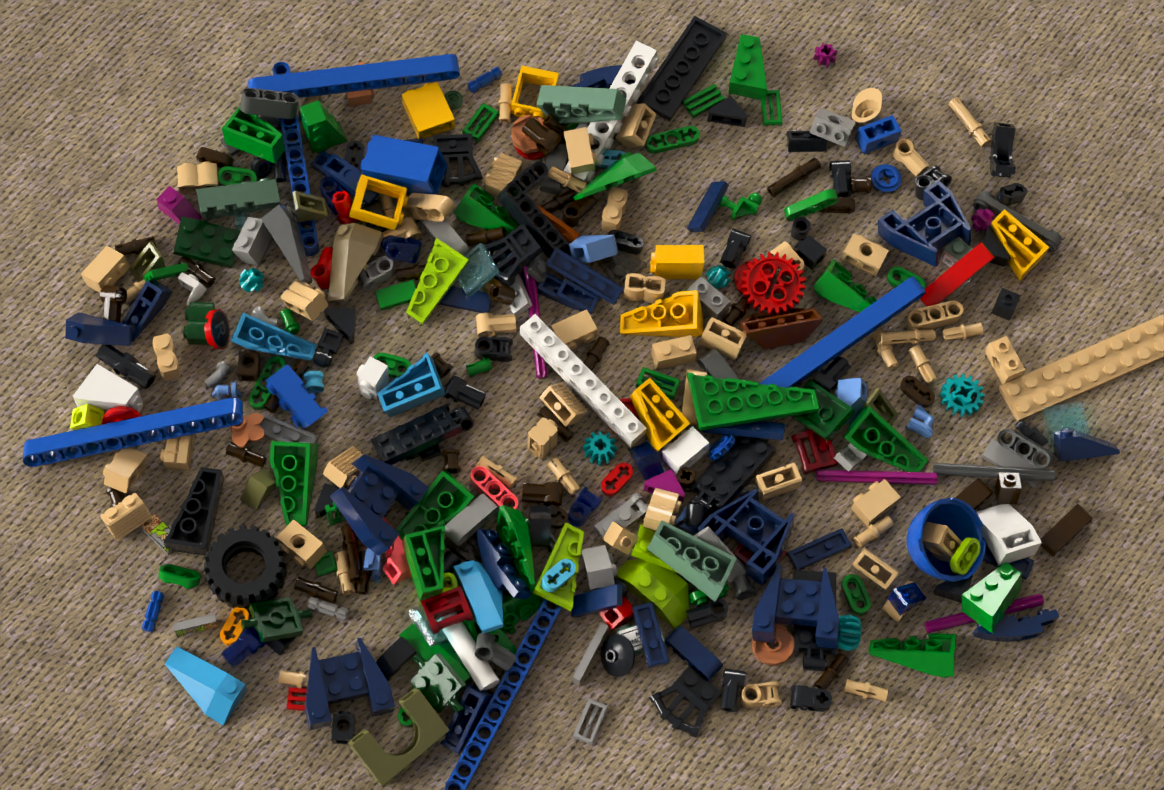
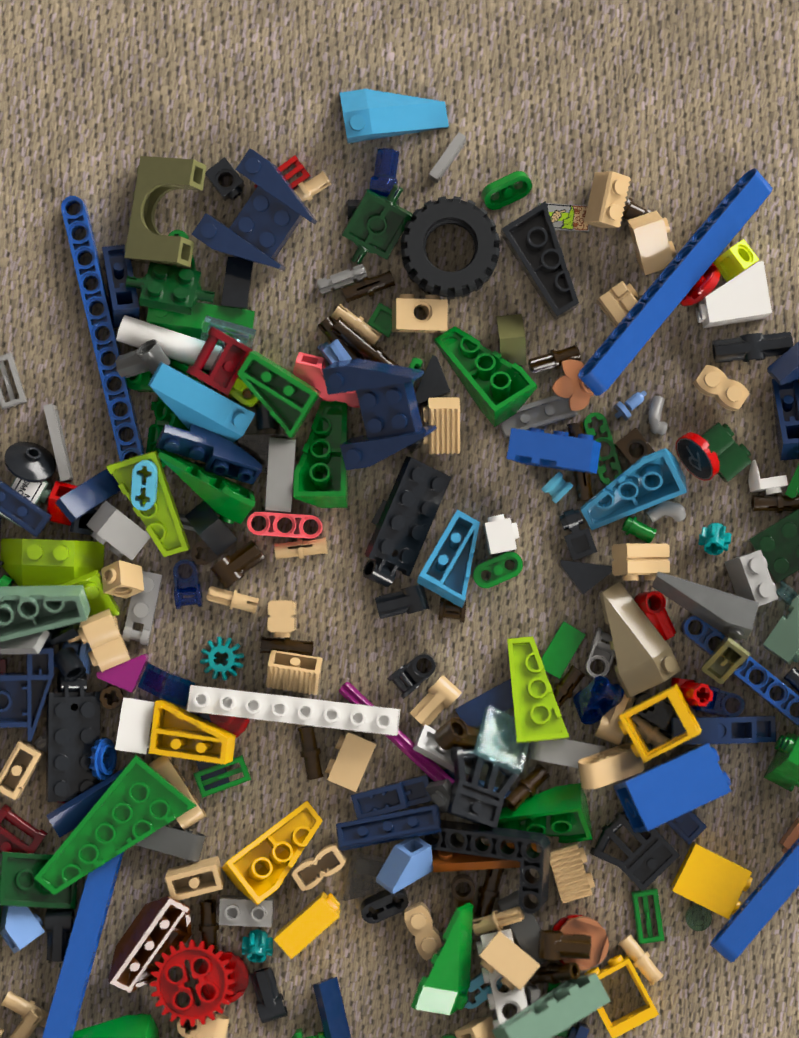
camera: 150 degrees right, 20 degrees up
blue axle [142,591,164,632] -> none
light orange beam [220,607,250,646] -> none
black beam [345,140,364,172] -> none
dark brown bush [442,449,461,474] -> none
green pin [466,357,493,377] -> none
blue axle [467,67,502,93] -> none
red beam [601,462,633,497] -> none
tan brick [651,335,697,370] -> none

